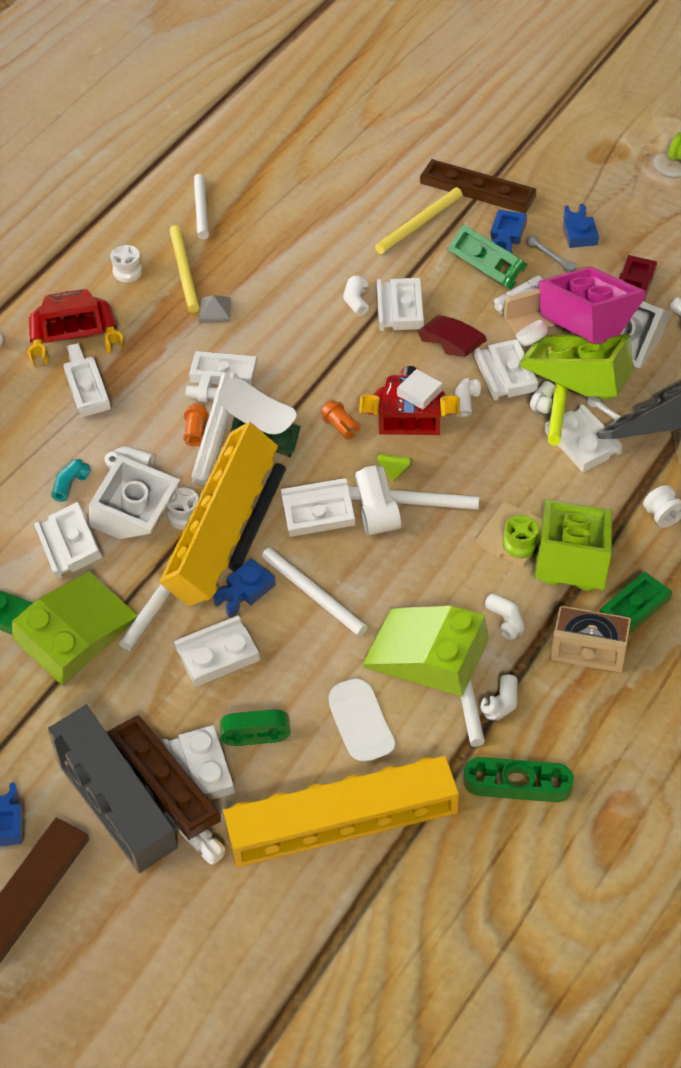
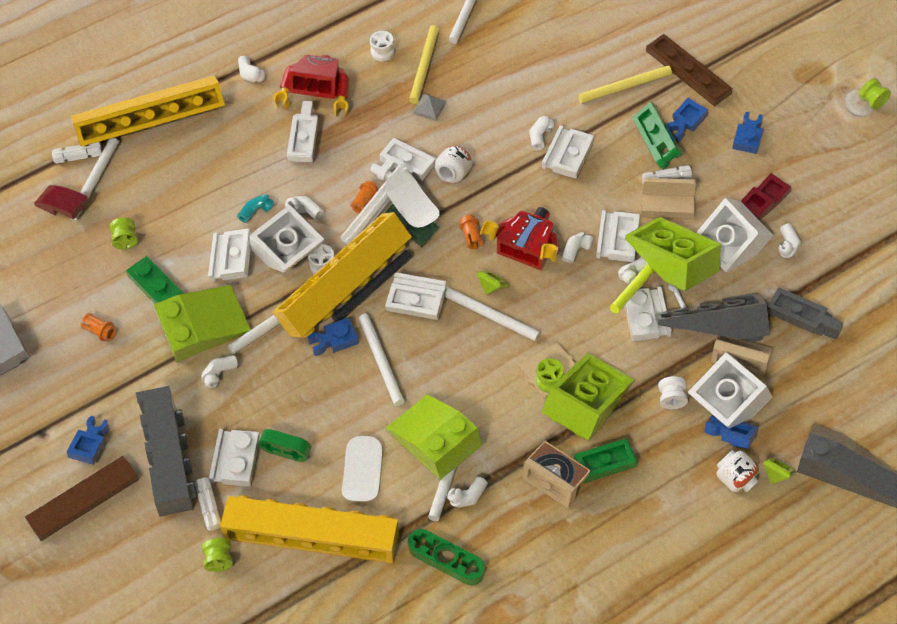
camera: 25 degrees right, 5 degrees up
reddish brown tile [107,715,221,840] -> none
white plate [174,615,260,687] -> none
white piece [355,465,401,536] -> none
white tile [397,369,443,410] -> none
dark red slope [418,315,487,357] -> none
white arm [485,593,525,640] -> none
white tile [516,320,548,347] -> none
light grey hinge [527,235,576,273] -> none
dark pink slope [539,266,646,344] -> none
none -> white arm [202,355,238,388]
none -> lime wheel [202,538,233,572]
none -> white head [435,145,472,183]

